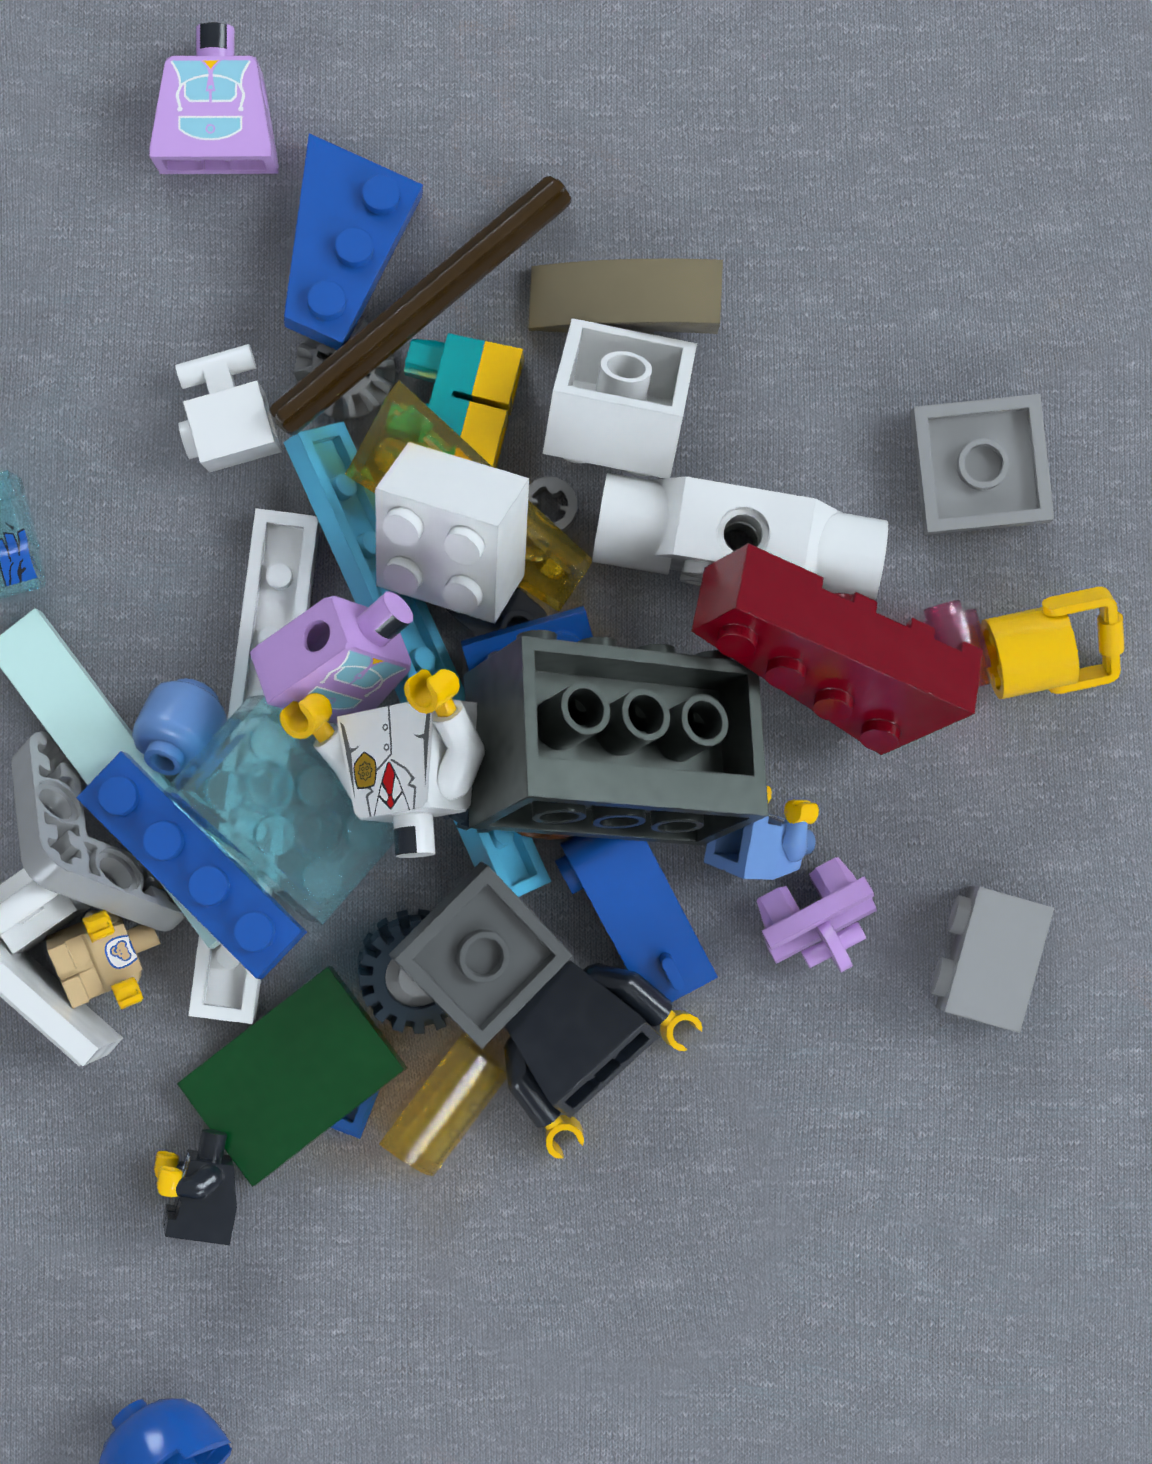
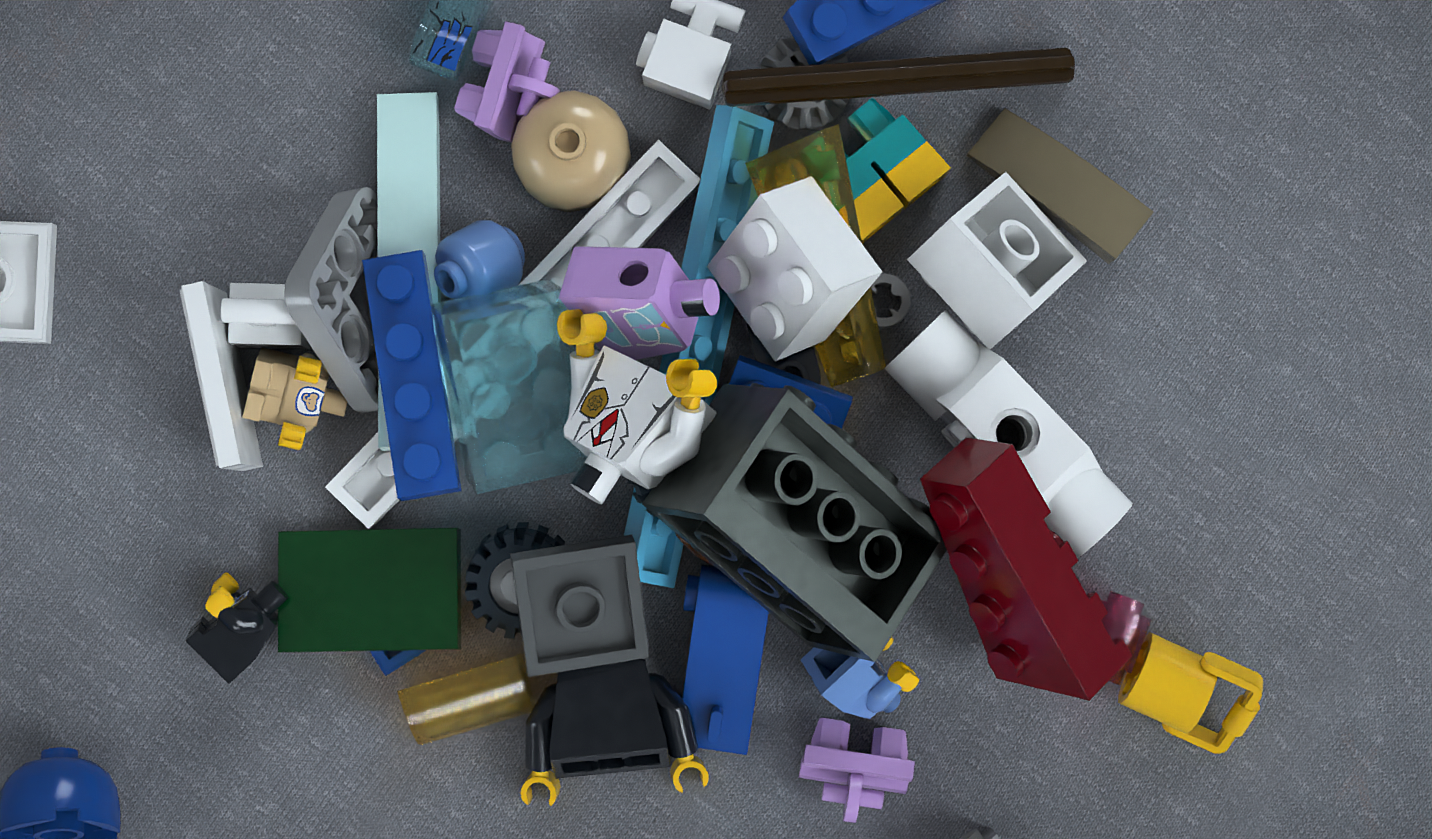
camera: 35 degrees right, 0 degrees up
light grey plate [911,394,1054,536] -> none
none -> lavender hips [454,21,560,143]
none -> tan cylinder [511,90,631,212]

